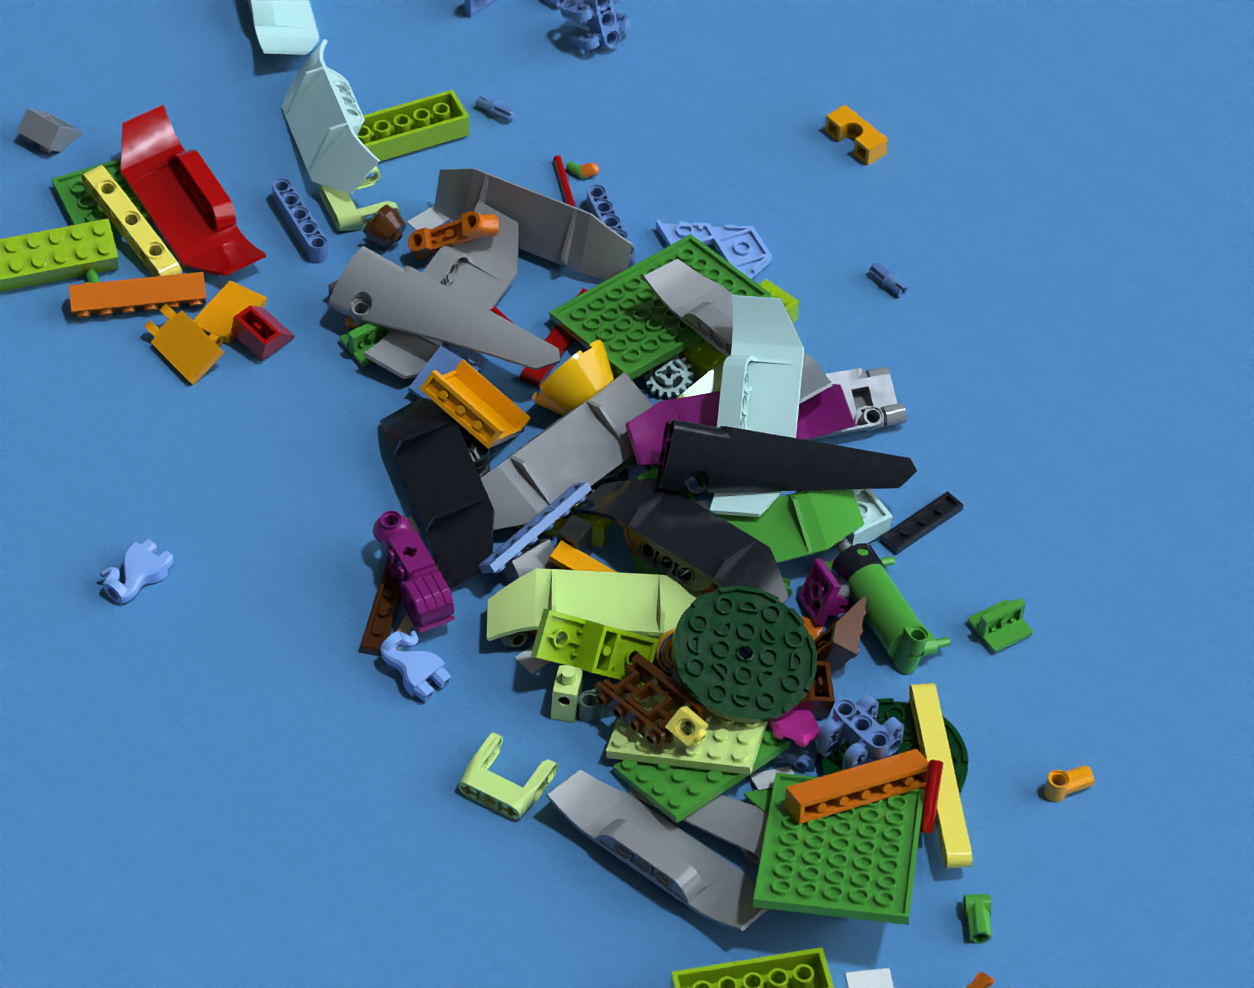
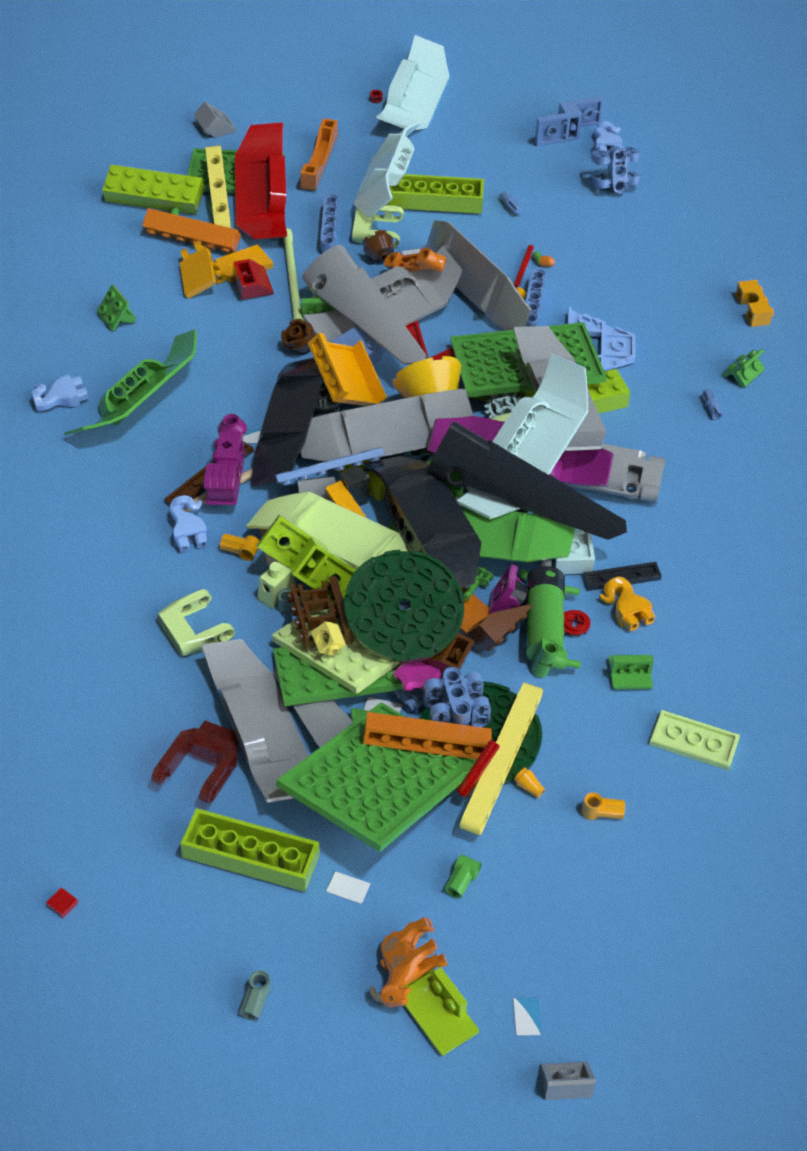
camera: 30 degrees right, 0 degrees up
none -> bright green piece [64,329,197,436]
none -> bright green bracket [97,285,136,331]
none -> clear red plate [151,720,239,804]
none -> light orange piece [220,534,259,561]
none -> reddish brown cone [281,319,315,353]
none -> yellowish green piece [283,228,303,320]
none -> orange arch [300,118,338,191]
none -> red bush [370,89,383,104]
none -> light orange cone [514,768,546,798]
none -> red gear [564,610,591,637]
none -> light orange hips [599,577,655,632]
none -> yellowish green tile [649,710,740,771]
none -> bright green bracket [722,348,765,388]

